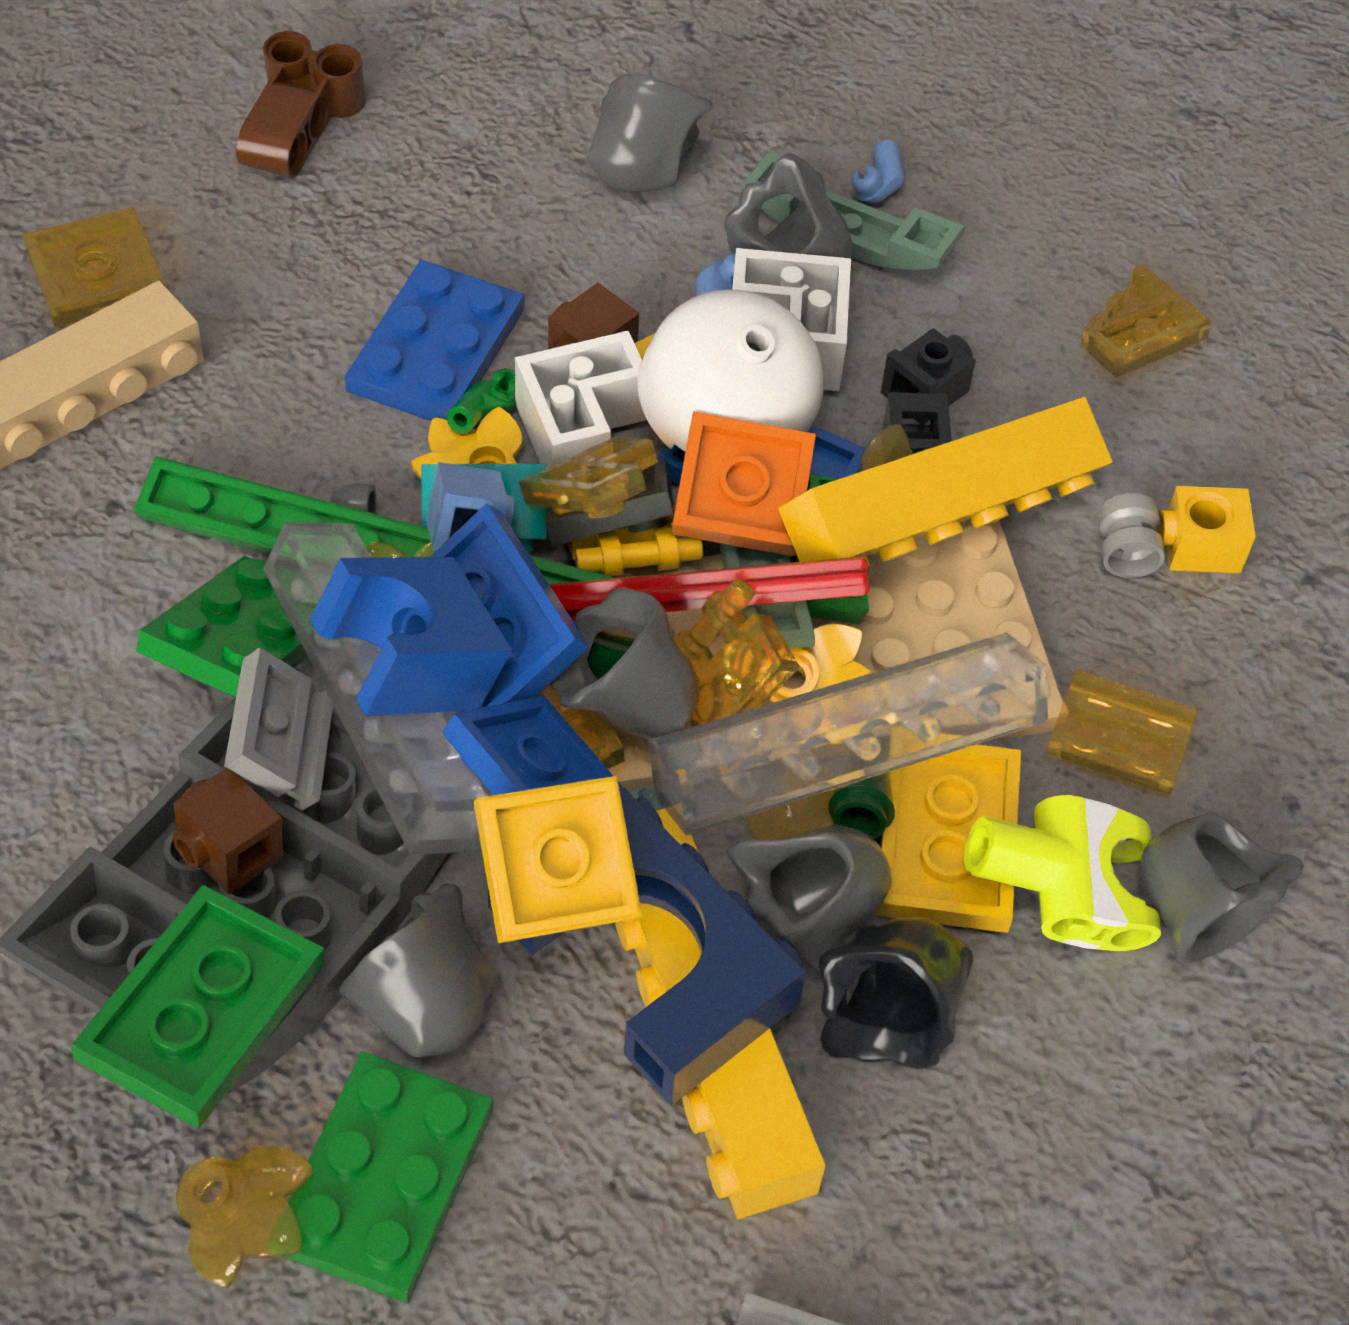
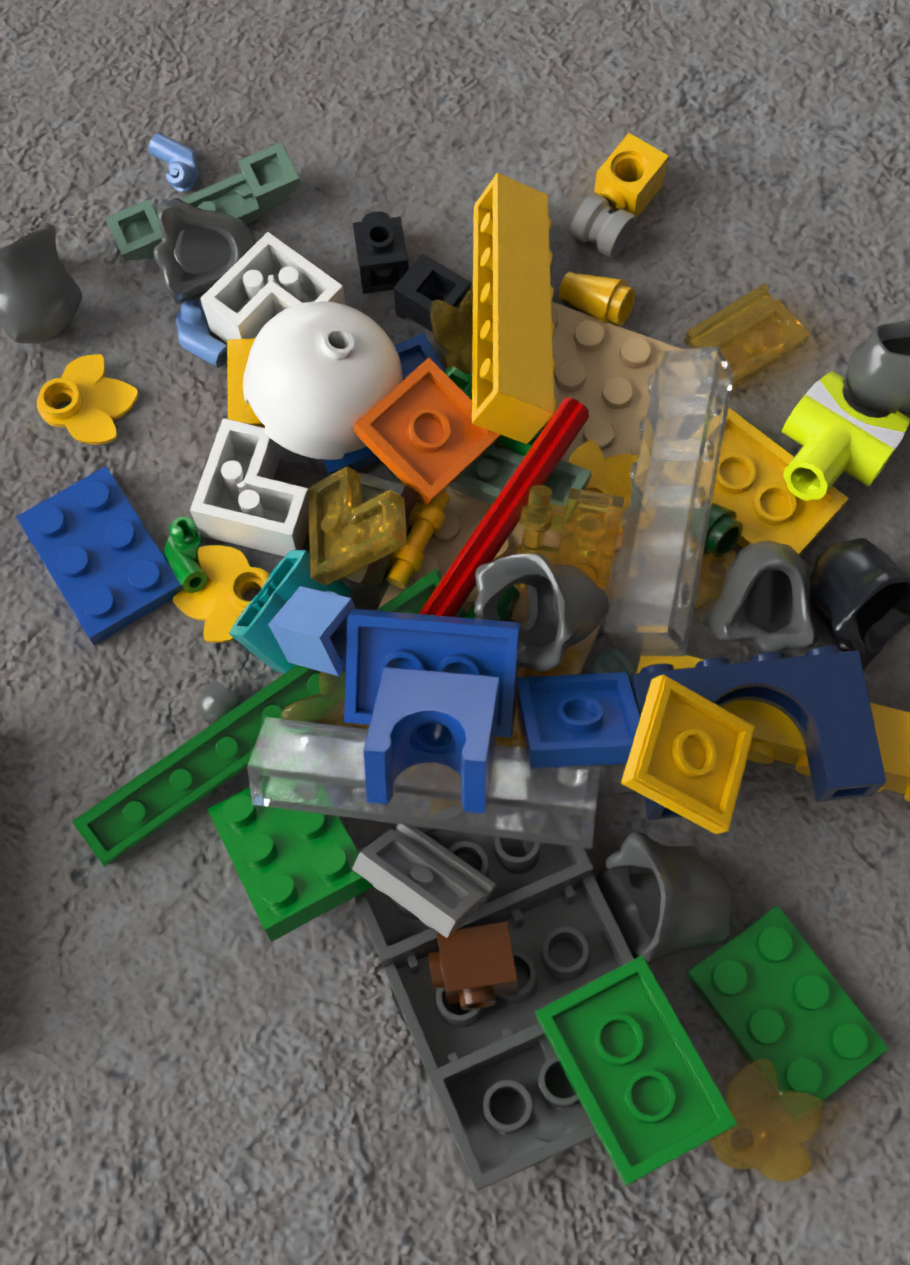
camera: 50 degrees left, 15 degrees up
reddish brown brick [548,282,639,349] -> none
clear yellow wing [1082,264,1210,378] -> none
none -> yellow plate [37,354,139,445]
none -> yellow cone [559,272,635,326]

